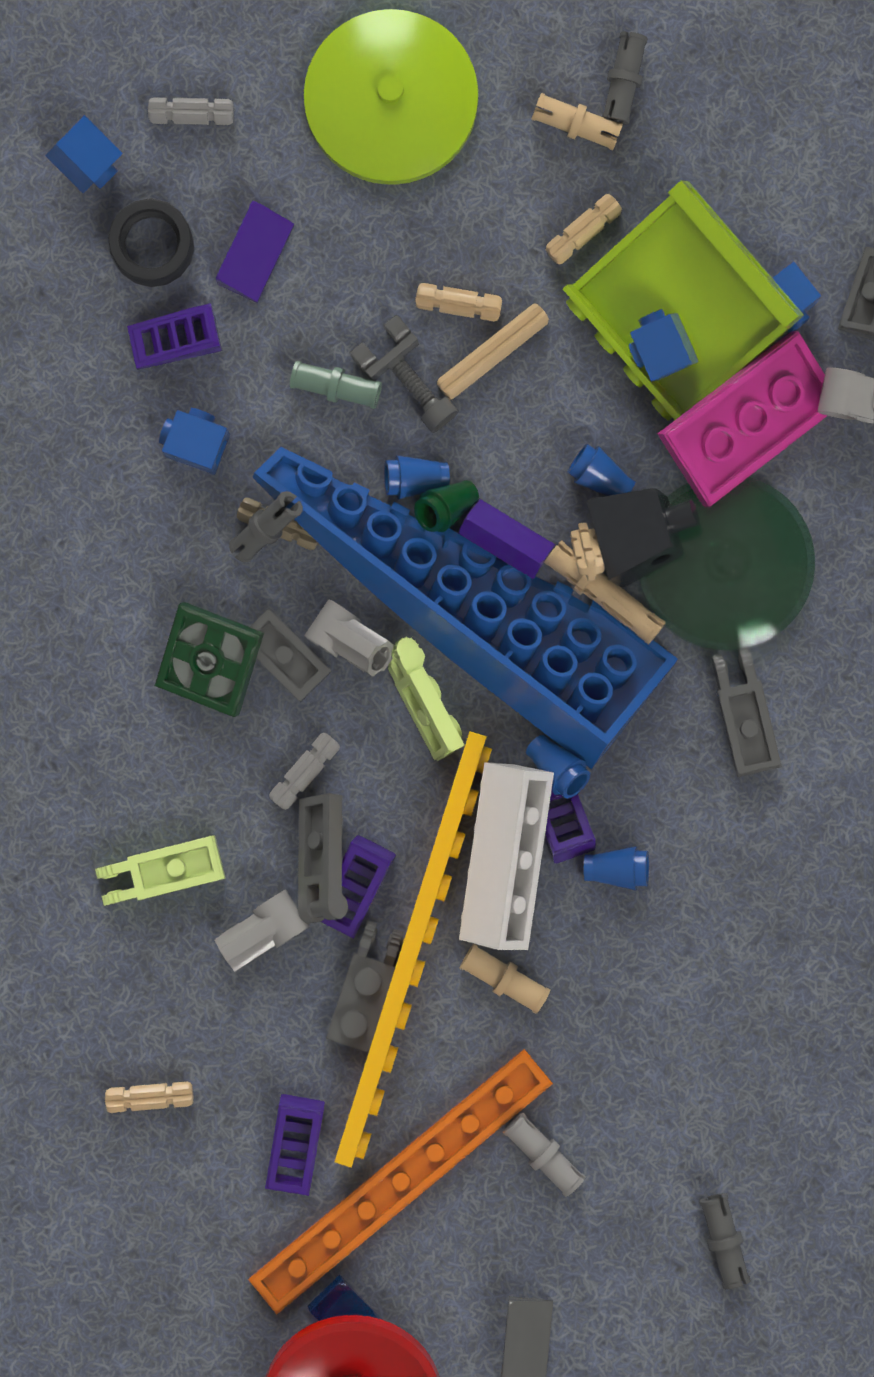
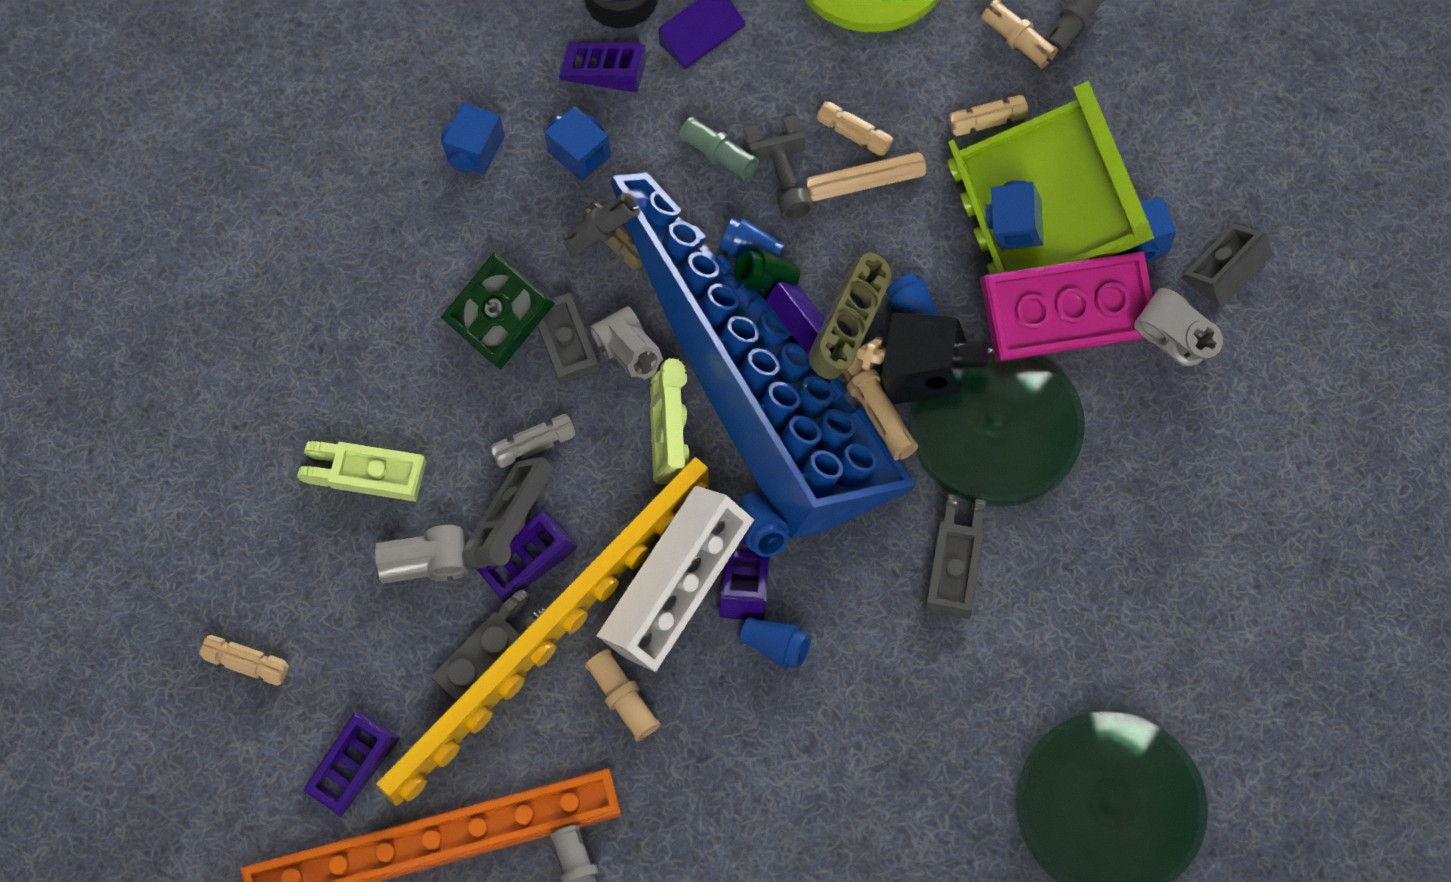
camera: 20 degrees right, 20 degrees down
none -> blue brick [441,103,505,175]
none -> olive beam [808,252,892,380]

